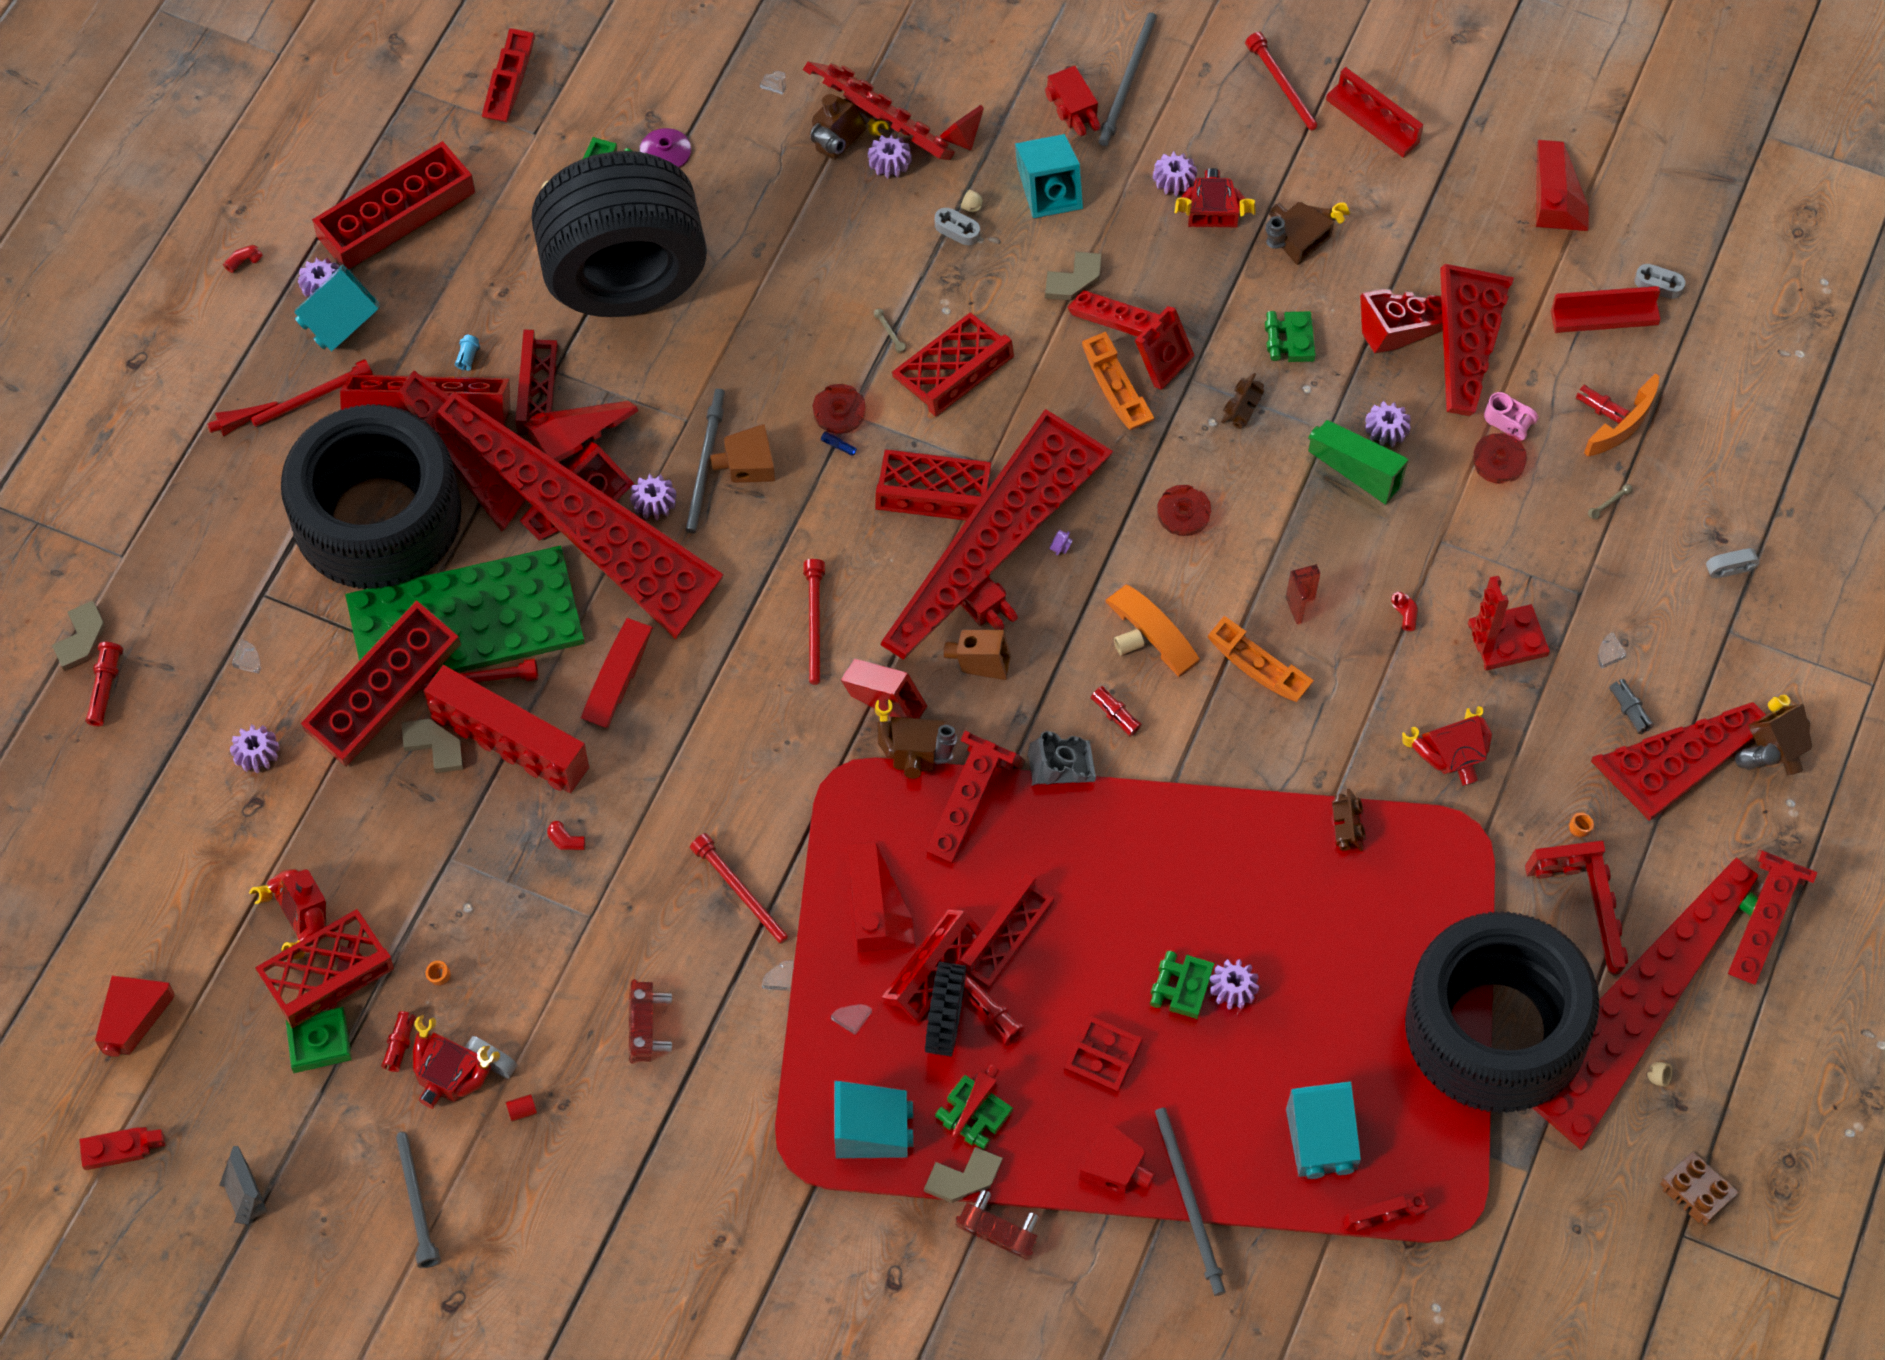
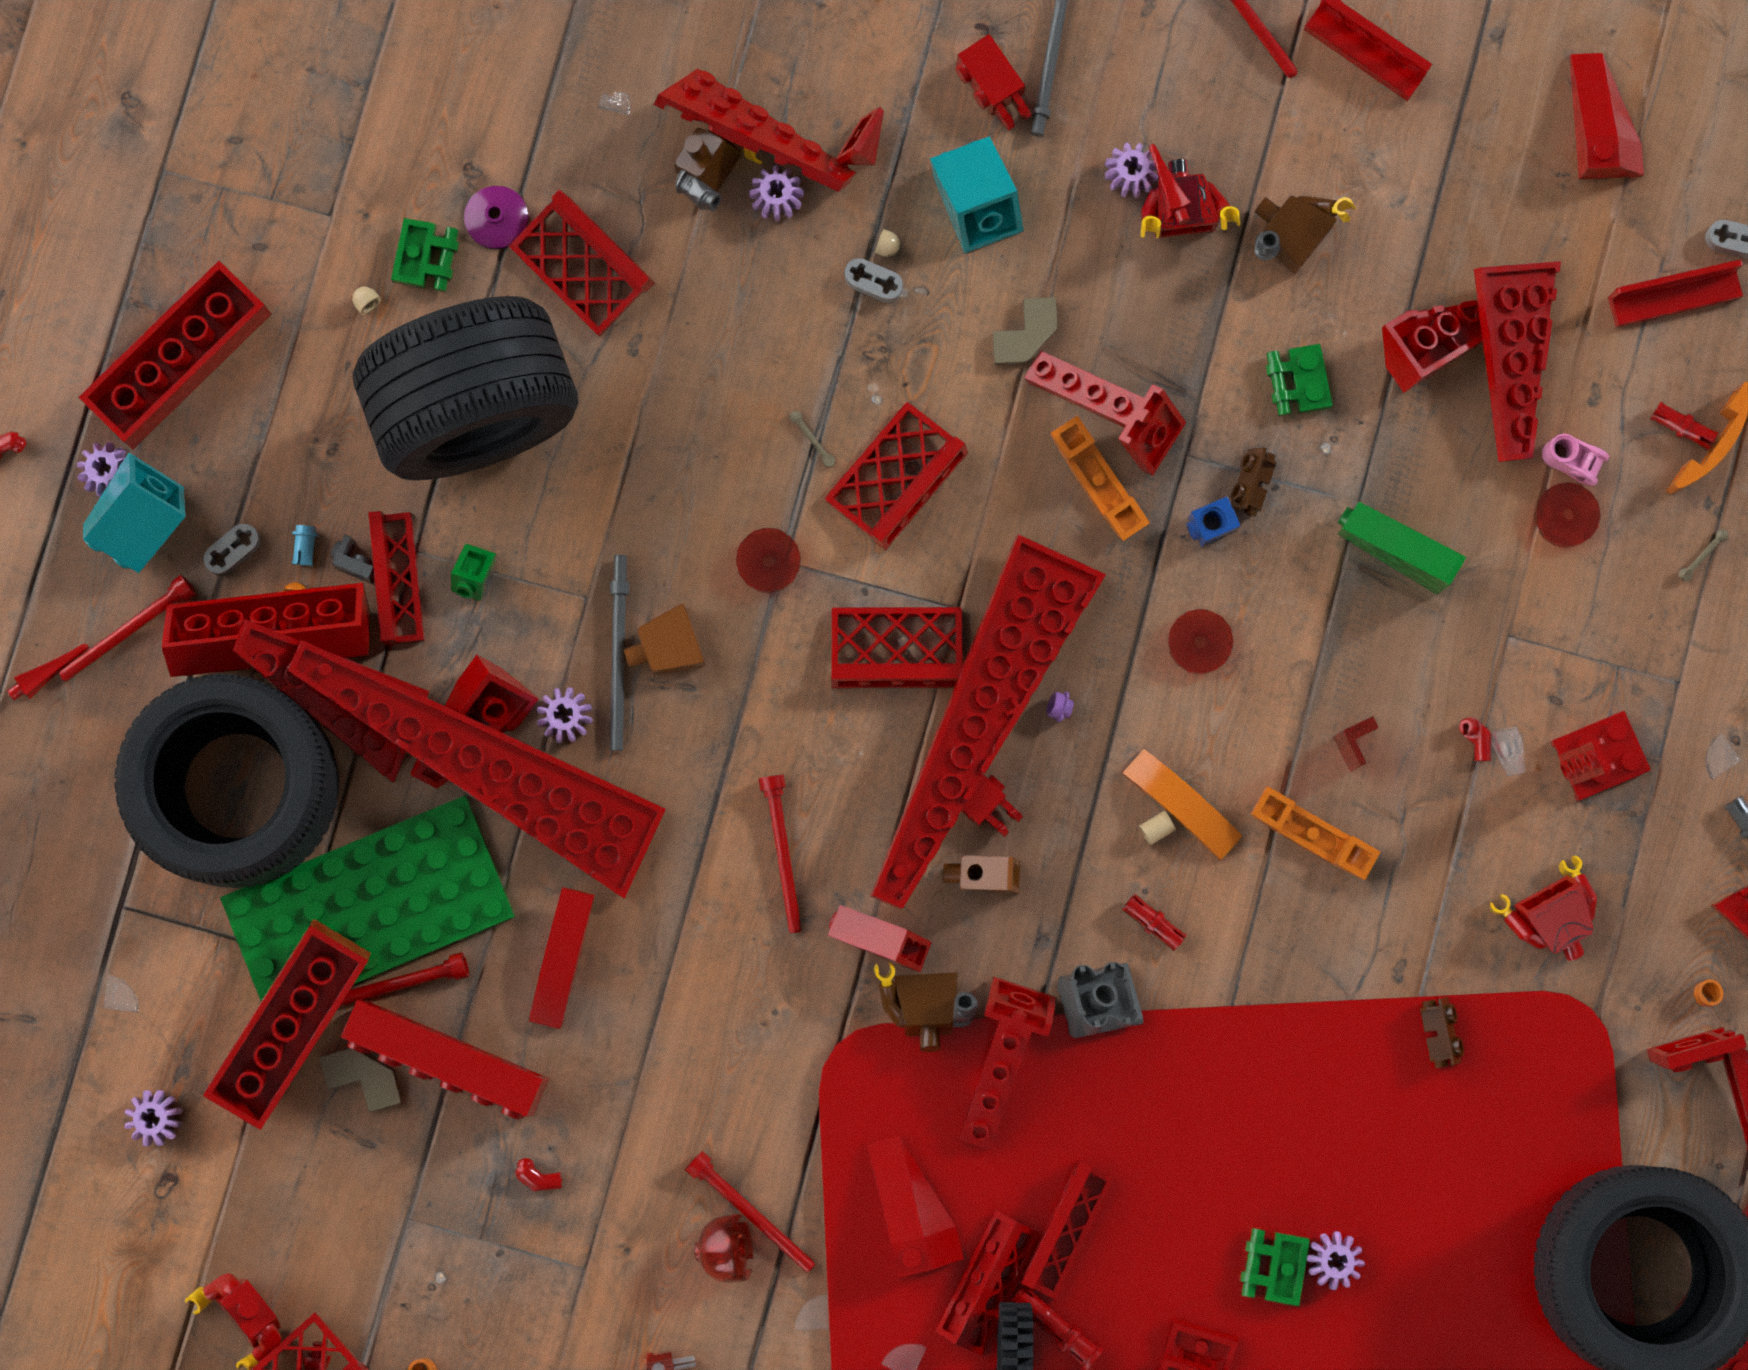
camera: 10 degrees left, 20 degrees up
red slope [482,28,535,122] -> none
red wedge [524,401,639,462] -> none
clear blue pin [820,431,857,456] -> none
lavender gear [1365,401,1411,447] -> none
none -> light grey beam [204,524,261,576]
none -> dark grey bracket [331,534,375,584]
none -> green bracket [451,543,496,601]
none -> red fence [509,189,655,337]
none -> clear red cylinder [694,1214,754,1283]
none -> red piece [1149,144,1191,225]
none -> blue brick [1186,497,1241,547]
none -> clear cone [1490,726,1526,776]

